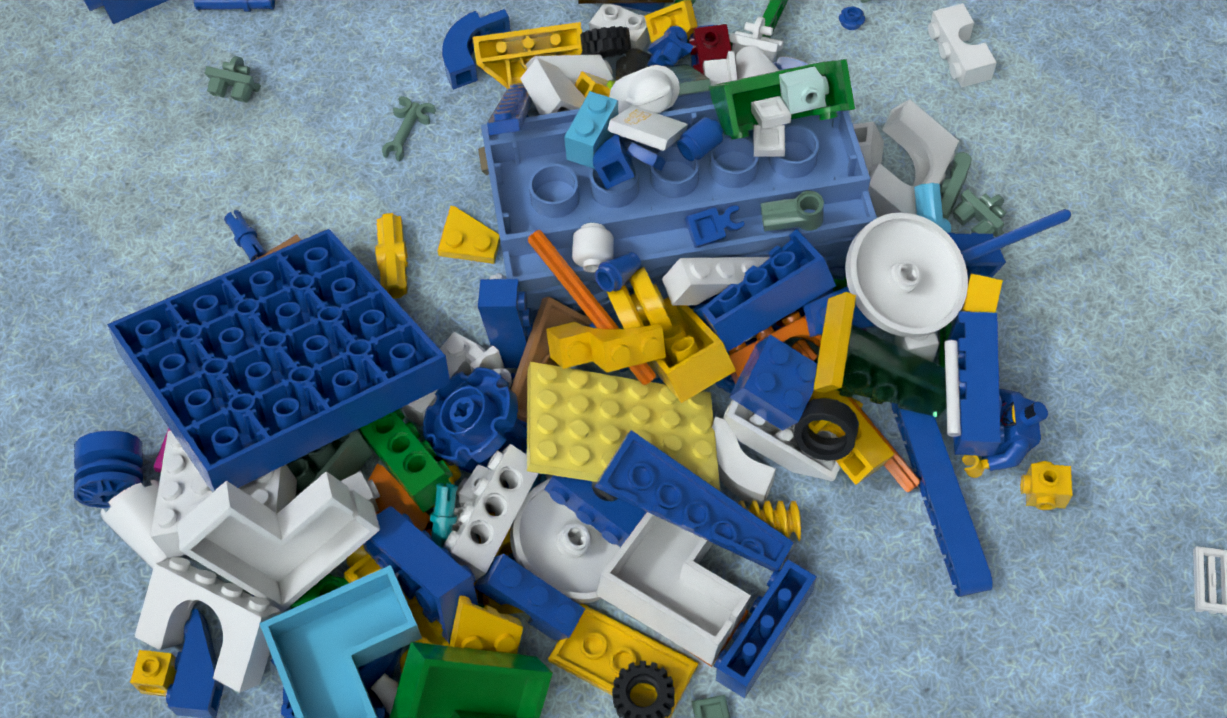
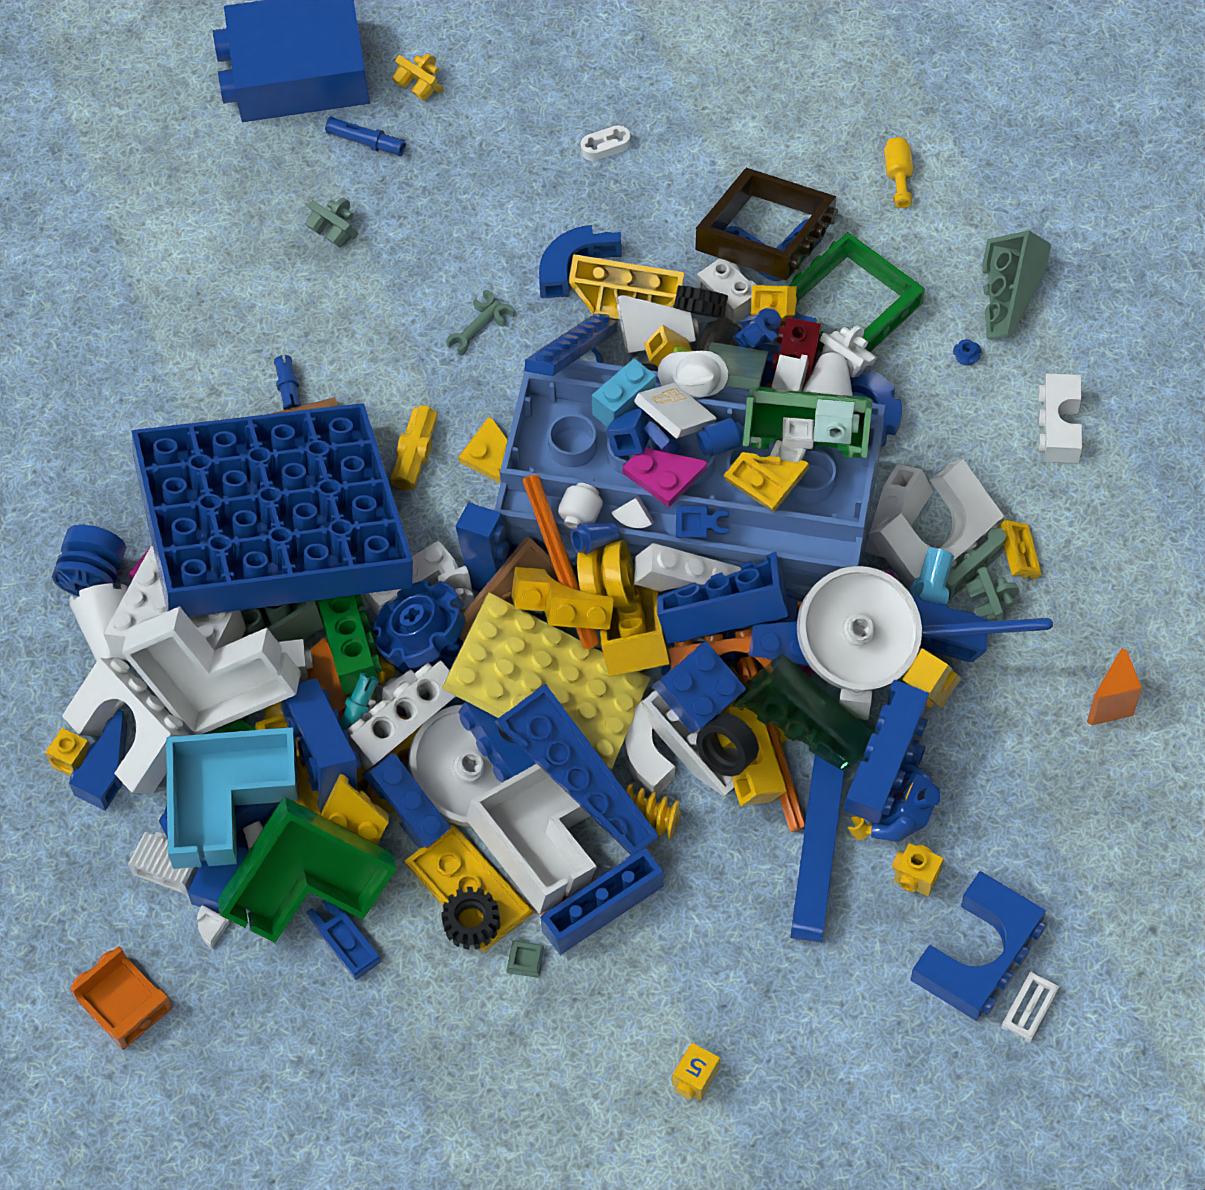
camera: 20 degrees right, 0 degrees up
white slope [520,58,586,115] -> none
sand green piece [760,191,824,232] -> none
yellow tile [813,292,856,393] -> none
white bar [945,340,961,437] -> none
none -> white tile [611,496,654,528]
none -> dark pink wing [622,448,708,508]
none -> yellow wing [724,452,810,513]
none -> blue arch [911,871,1047,1021]
none -> yellow tile [999,520,1042,579]
none -> orange slope [1087,648,1142,725]

